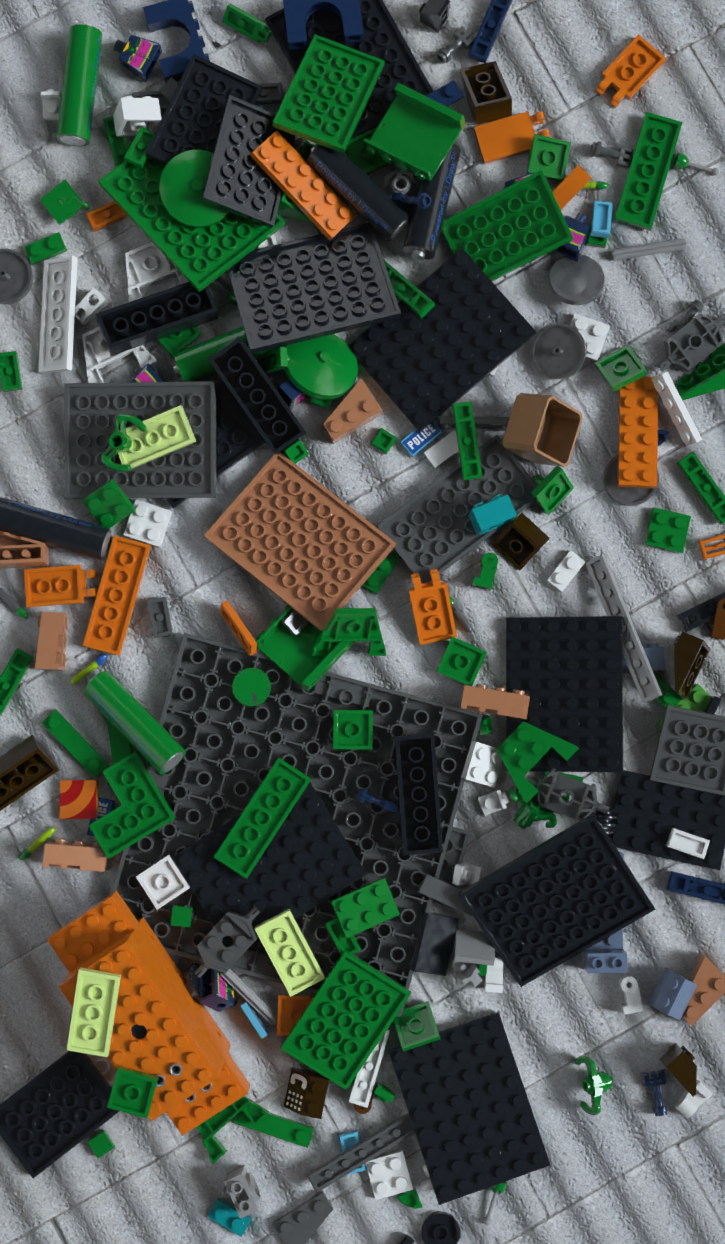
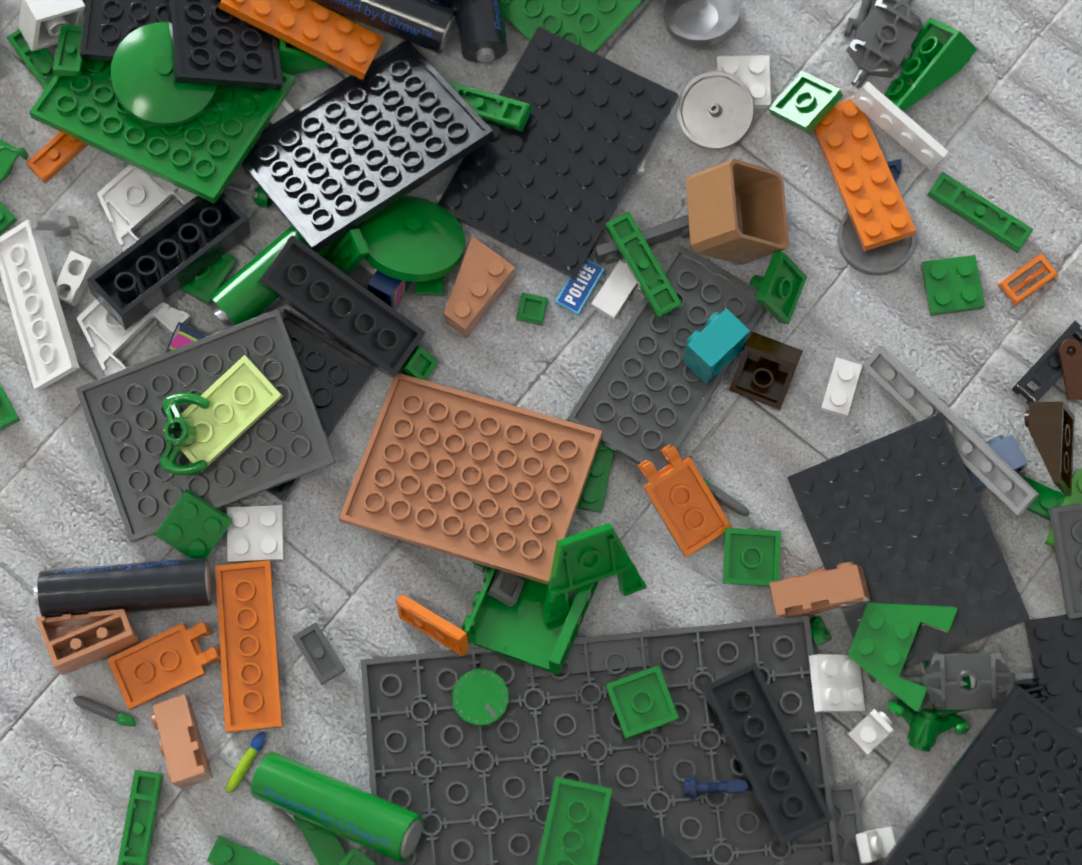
camera: 20 degrees left, 10 degrees down
green leg [472,553,498,591] -> none
none -> light grey bar [30,216,79,237]

